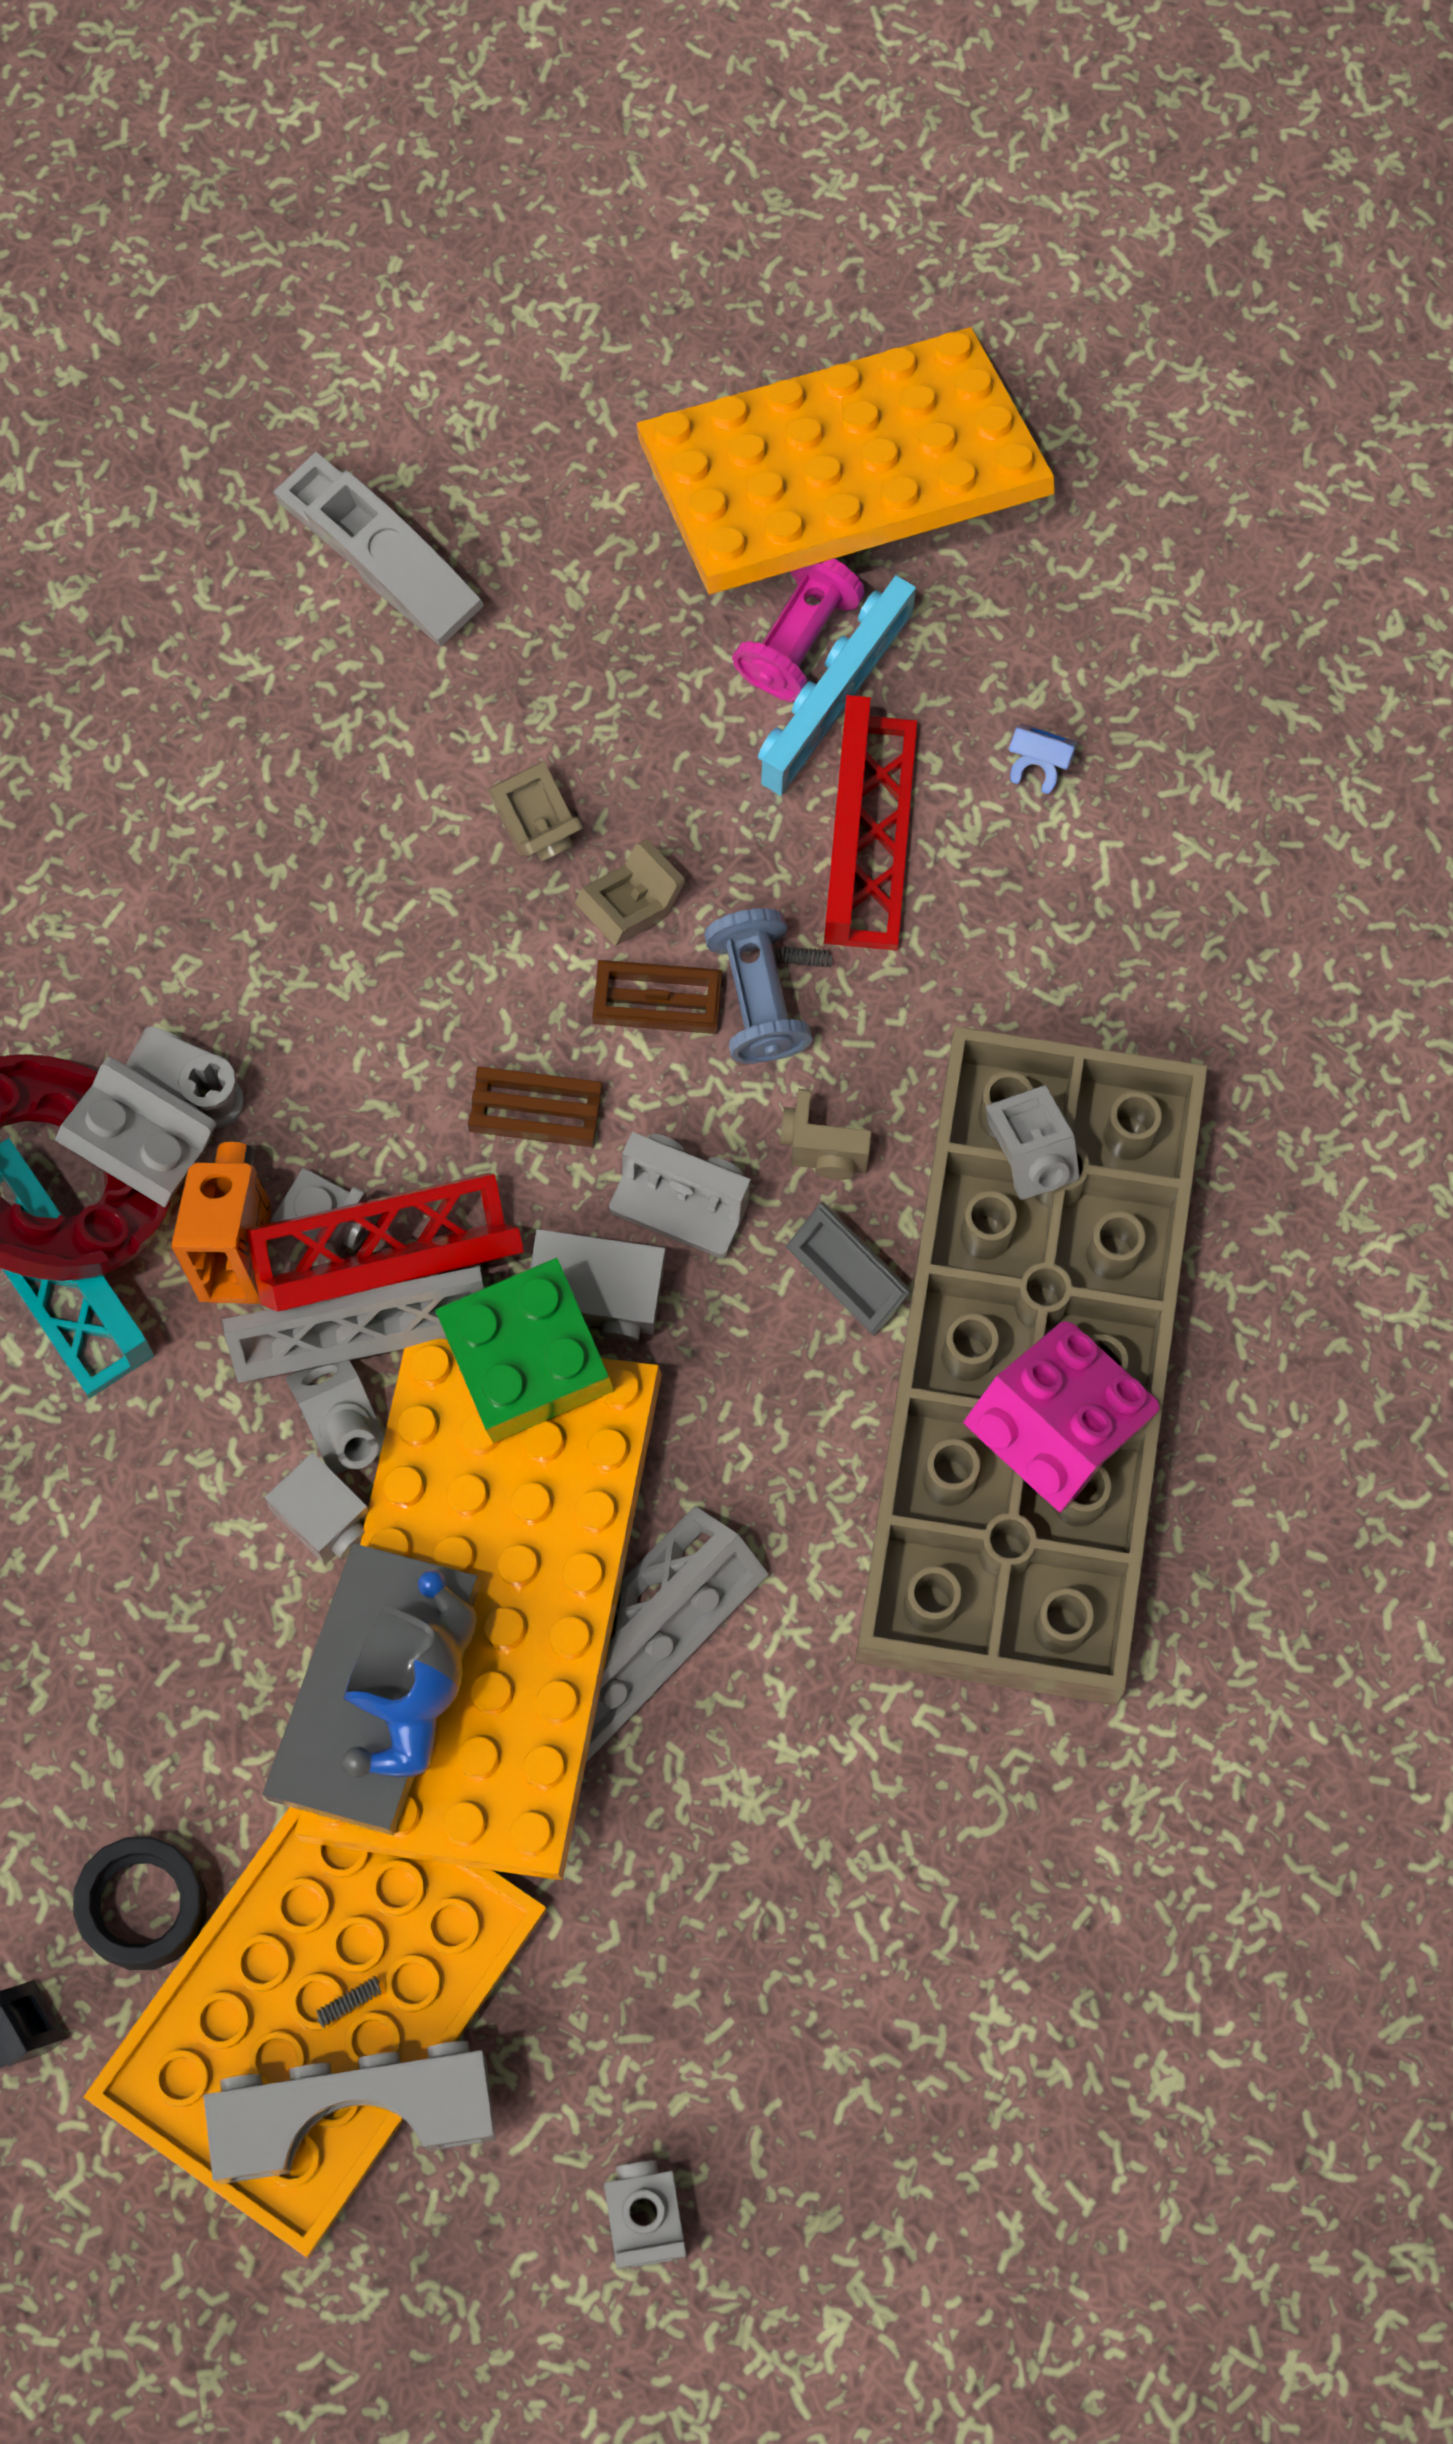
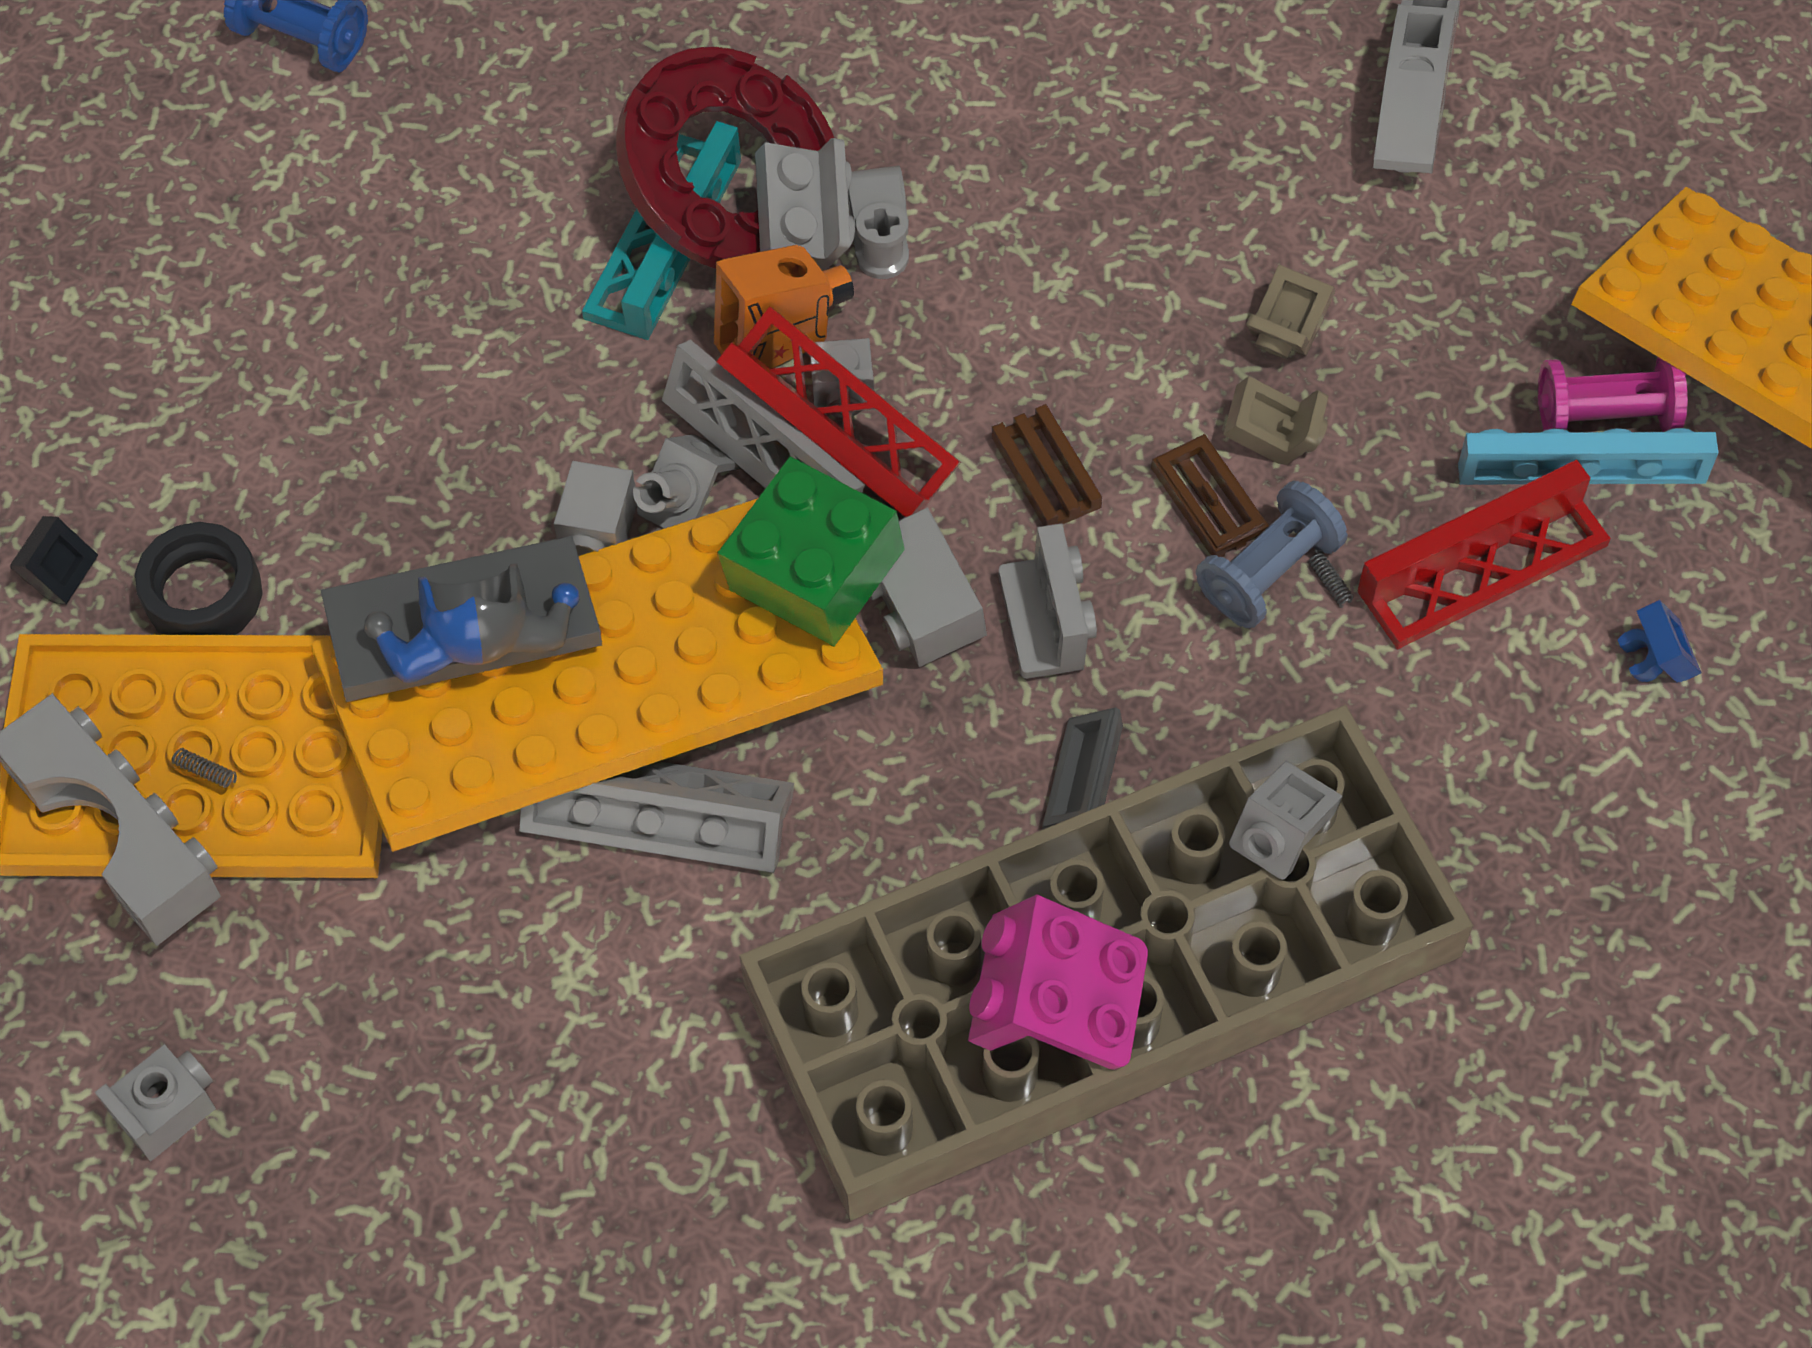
camera: 60 degrees right, 10 degrees down
dark tan bracket [780,1088,871,1180] -> none

